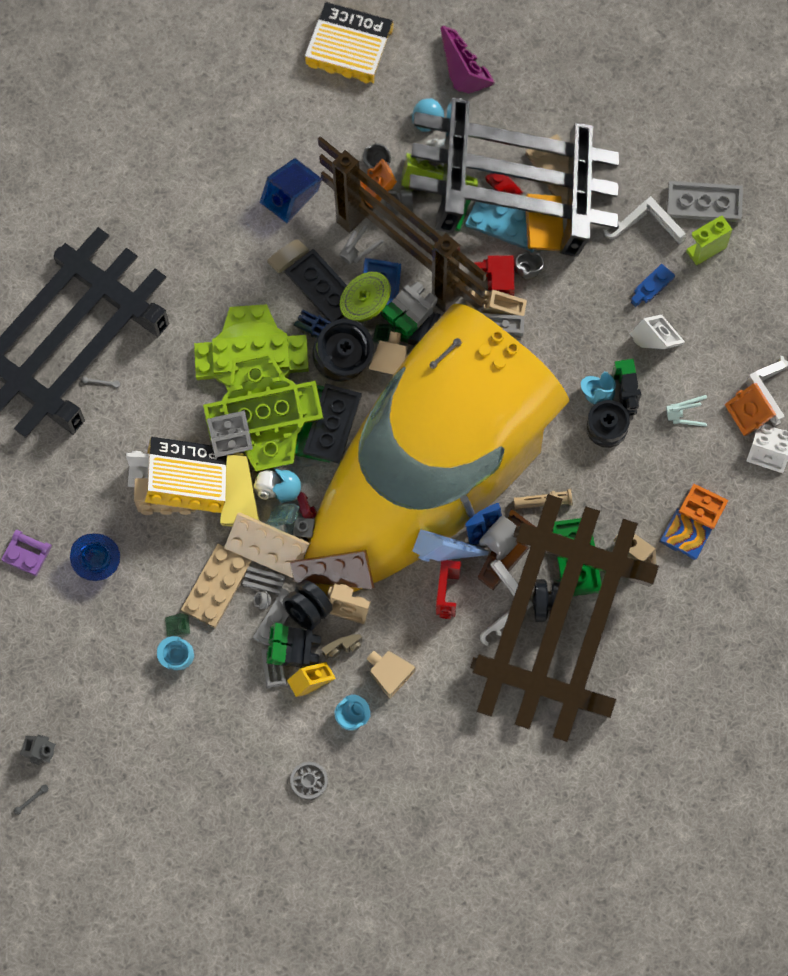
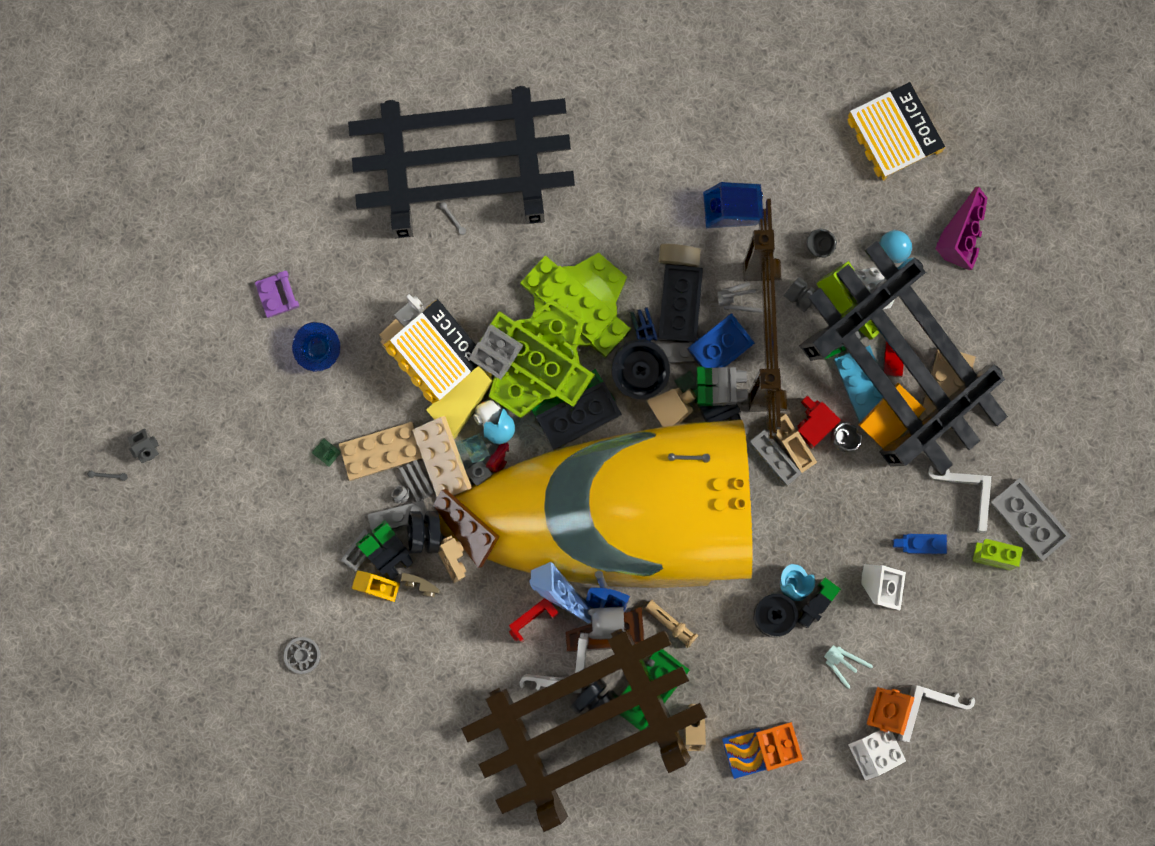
camera: 45 degrees right, 10 degrees up
medium azure helmet [157,636,194,670] -> none
medium azure helmet [335,695,370,730] -> none
lime piece [340,272,391,322] -> none
orange plate [360,159,397,208] -> none
tan torso [367,651,415,699] -> none

